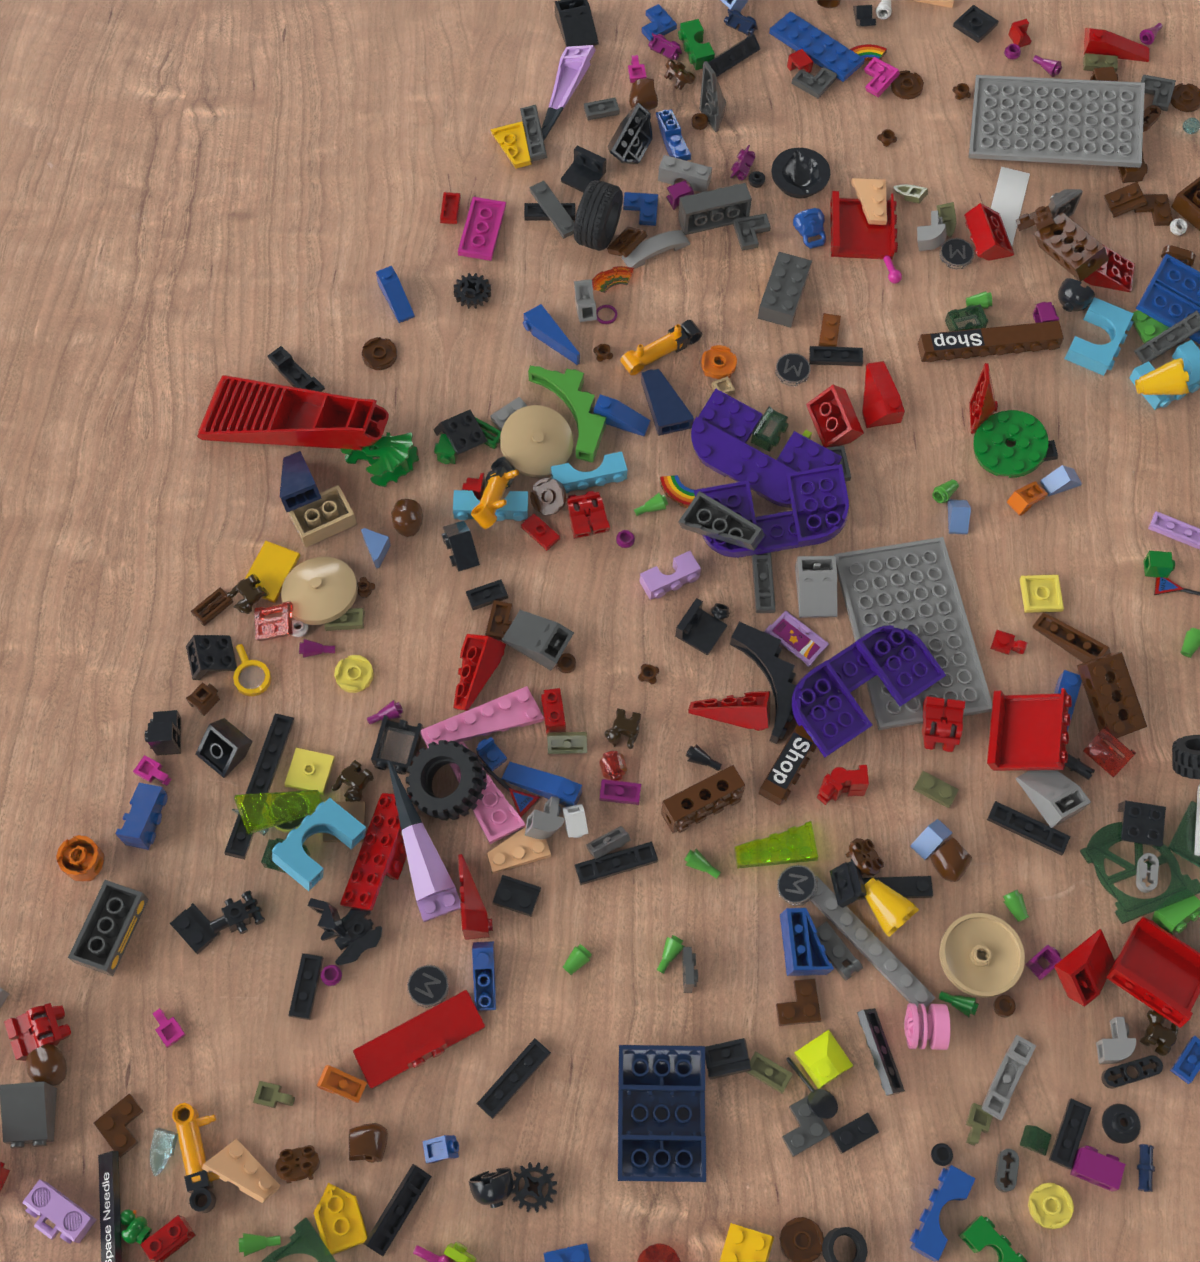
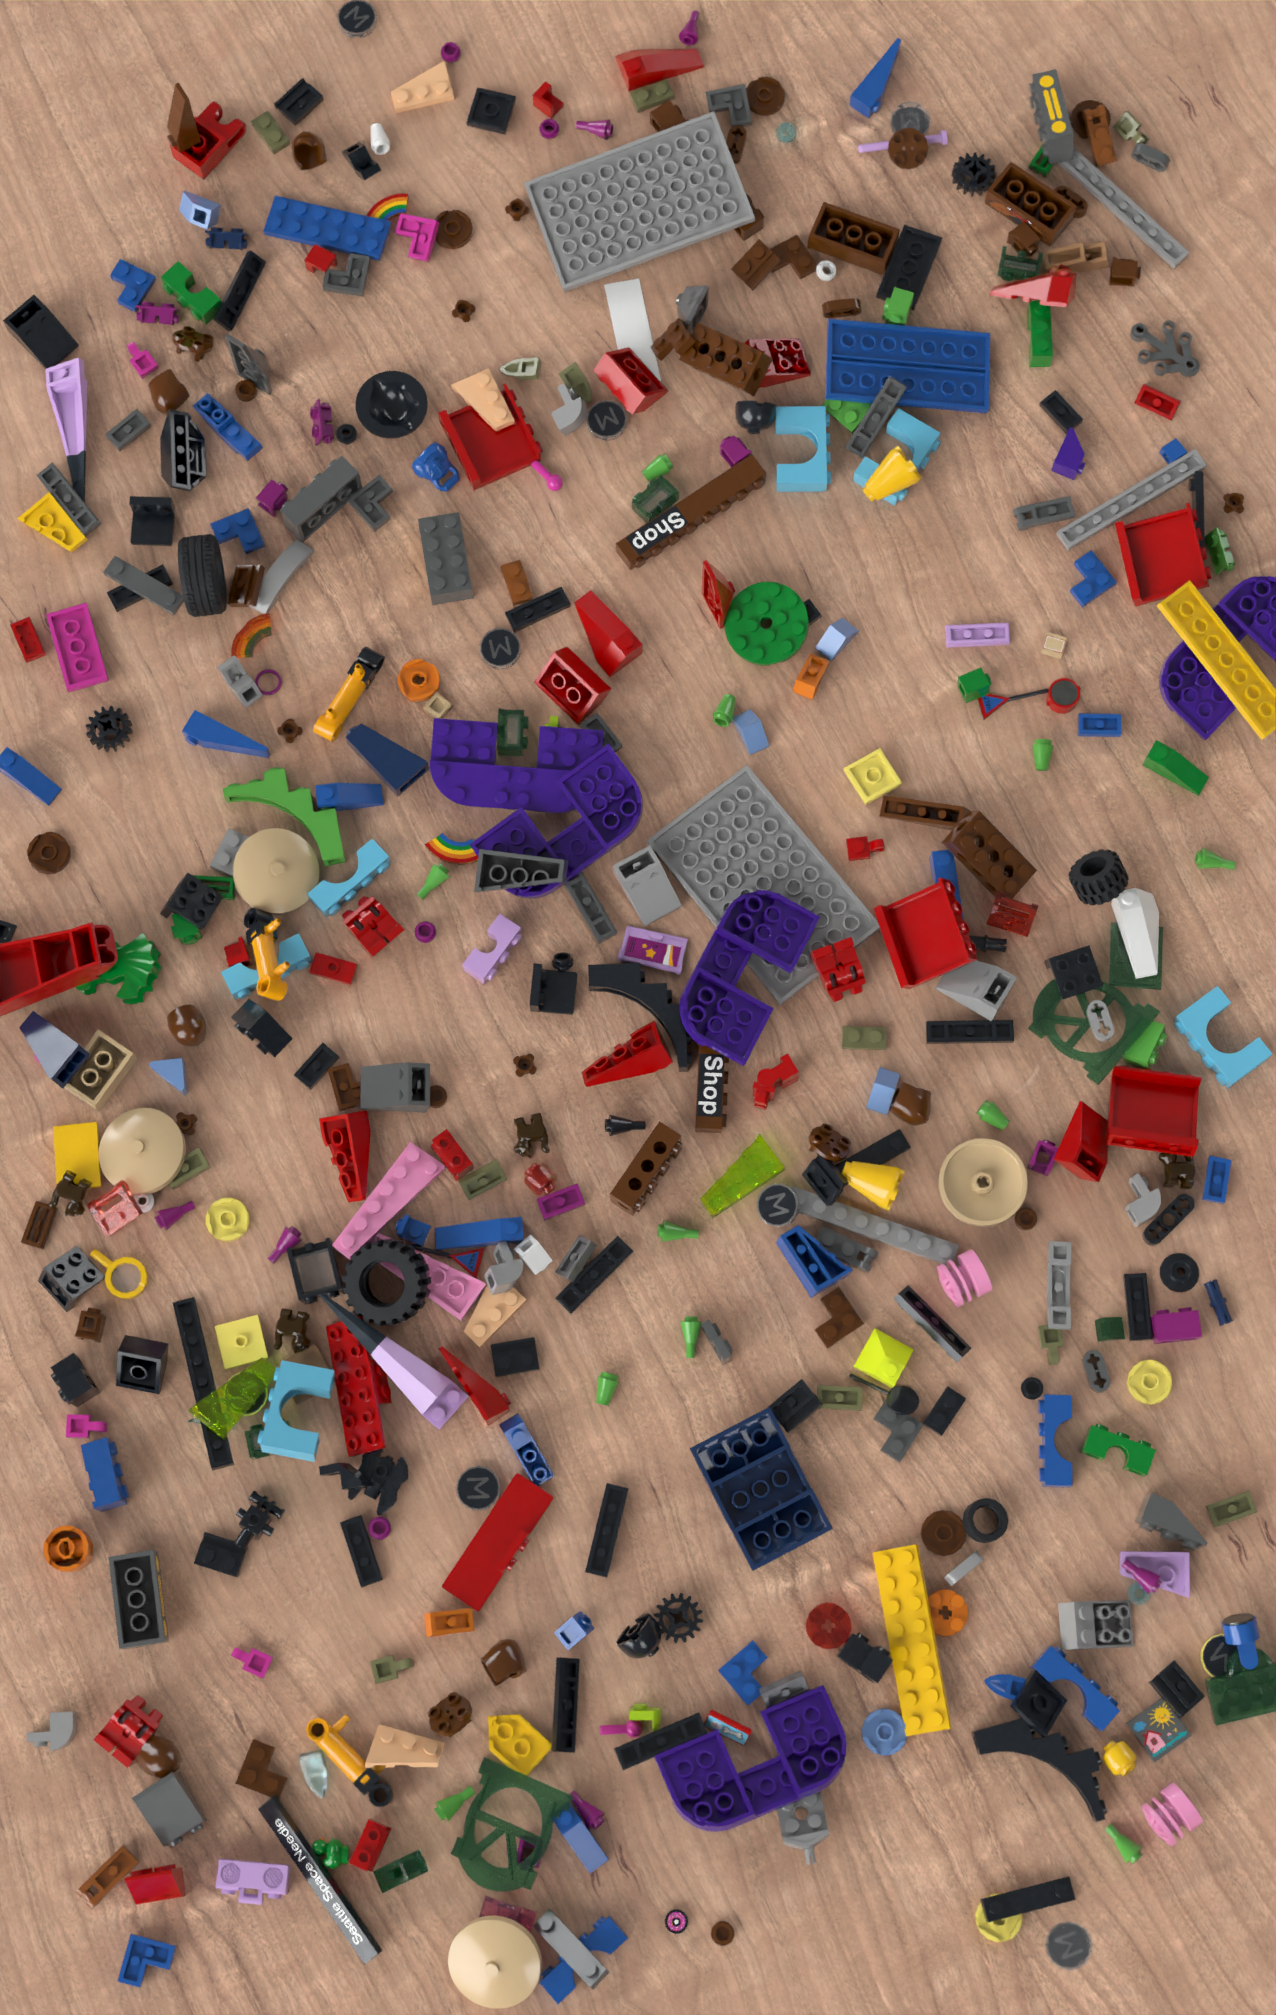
camera: 25 degrees left, 10 degrees up
tile [530,478,566,515] -> none
light grey arch [658,155,712,192] -> none
green cone [939,991,979,1018] -> none

